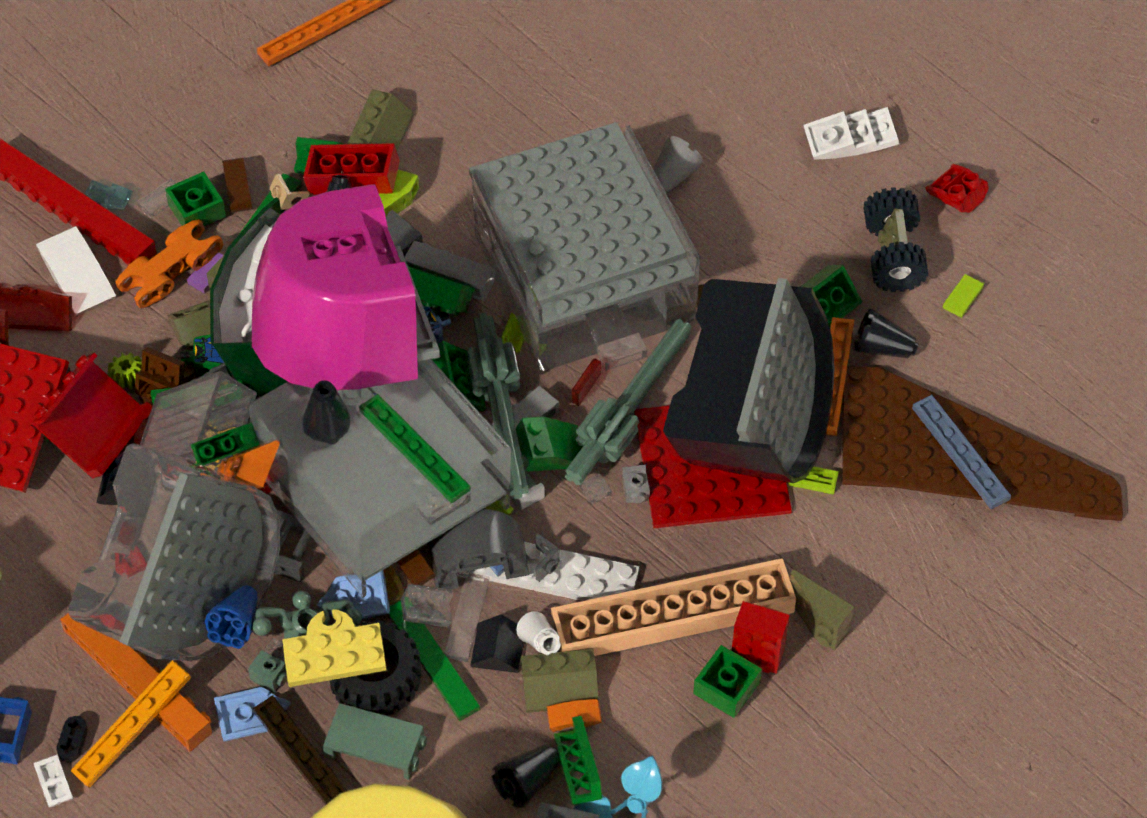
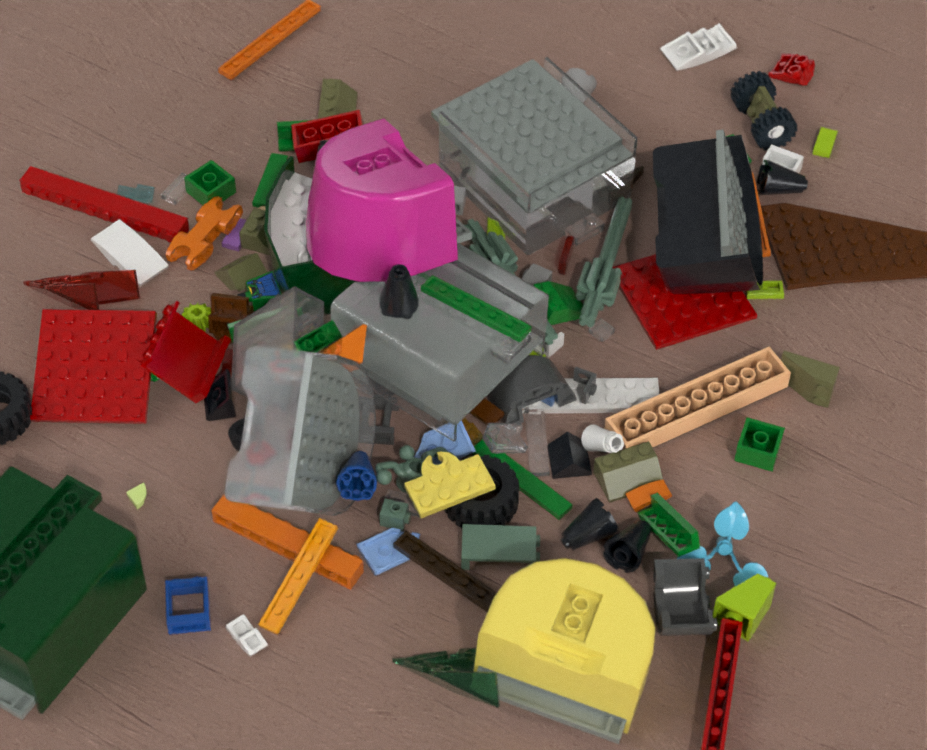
camera: 15 degrees left, 5 degrees down
black beam [56,716,88,763] -> none
reddish brown beam [222,157,253,213] -> none
tan bracket [270,174,310,210] -> none
light grey brick [622,465,650,503] -> none
red brick [732,601,790,674] -> none
sand blue tile [912,395,1011,509] -> none
none -> black cone [560,498,619,550]
none -> white panel [762,144,804,173]

